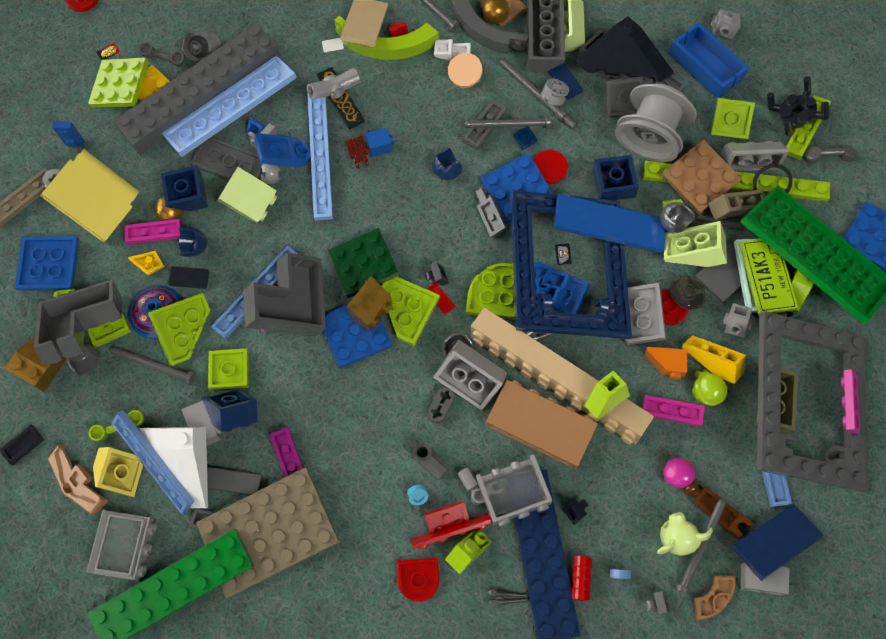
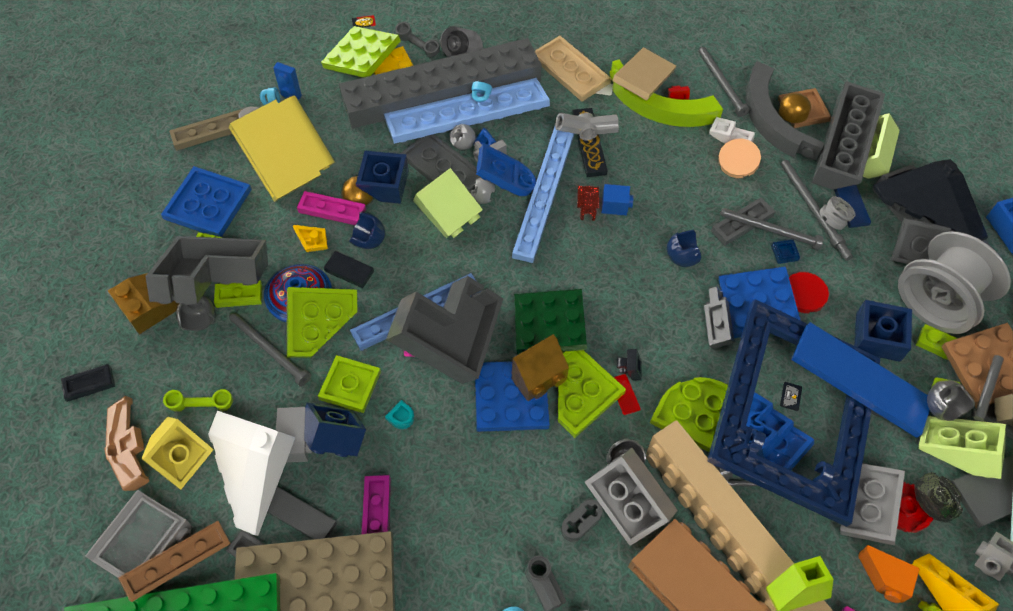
camera: 15 degrees right, 10 degrees down
medium blue tile [112,410,194,514] -> none
none -> medium nougat tile [118,521,230,602]
none -> medium azure tile [260,87,281,105]
none -> teal tile [385,400,415,429]
none -> light grey piece [450,124,476,150]
none -> medium azure tile [471,81,492,102]
none -> tan tile [535,36,612,101]
none -> dark grey bar [973,355,1004,421]

